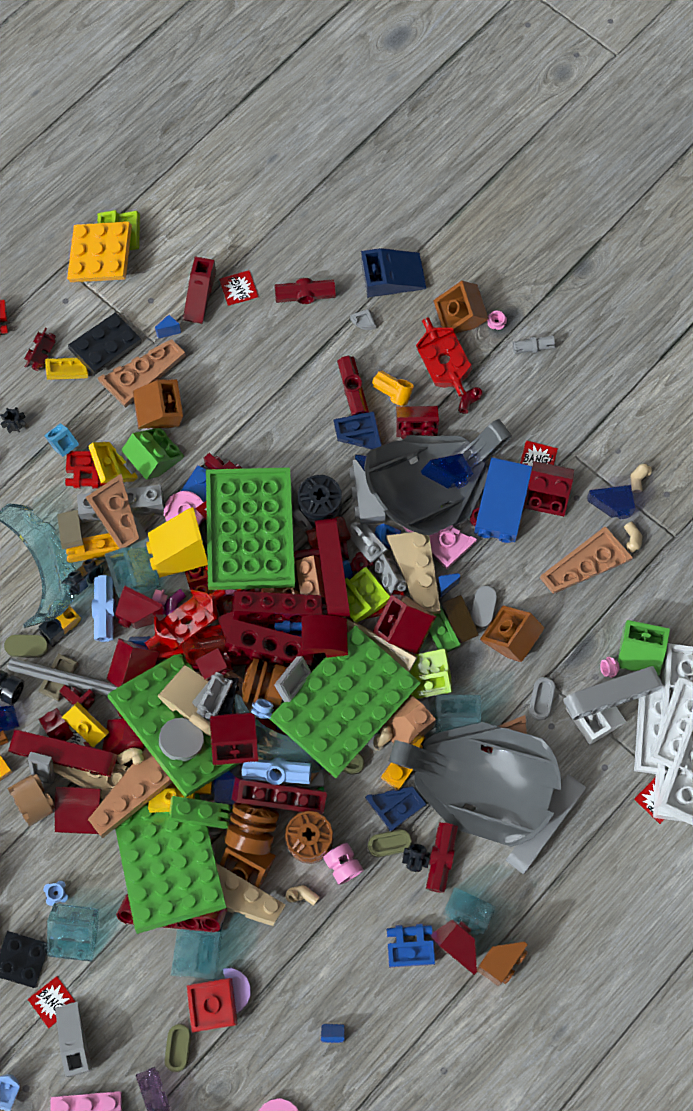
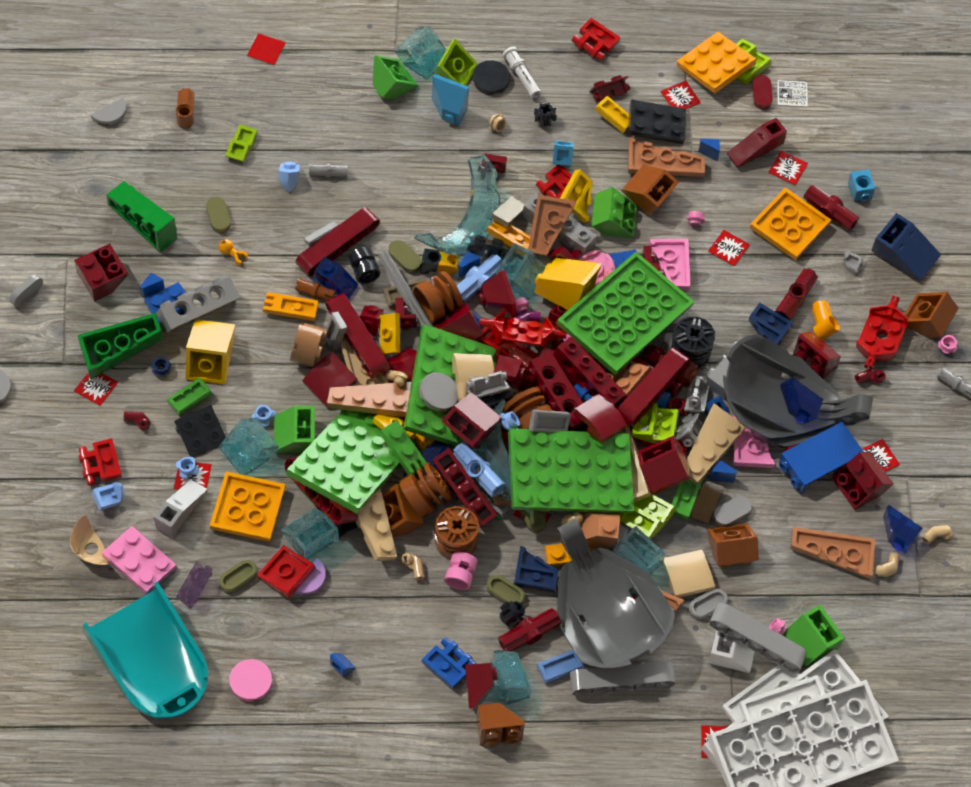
camera: 40 degrees right, 10 degrees down
none -> light blue plate [176,457,199,479]
none -> light orange plate [210,471,286,542]
none -> bright green slope [274,406,315,453]
none -> dark orange wheel [412,271,463,323]
none -> blue slope [458,251,481,277]
none -> dark red bracket [478,153,507,179]
none -> medium blue tile [537,650,584,685]
none -> dark red bracket [547,247,582,261]
none -> dark red plate [643,345,664,363]
none -> bright pink wing [649,239,690,291]
none -> sticker [660,80,701,109]
none -> tan slope [662,550,715,598]
none -> bright pink plate [686,211,705,226]
none -> sticker [708,229,750,266]
none -> light orange plate [750,187,831,261]
none -> dark red tile [752,75,773,109]
none -> sticker [777,80,808,107]
none -> dark azure brick [848,169,875,201]

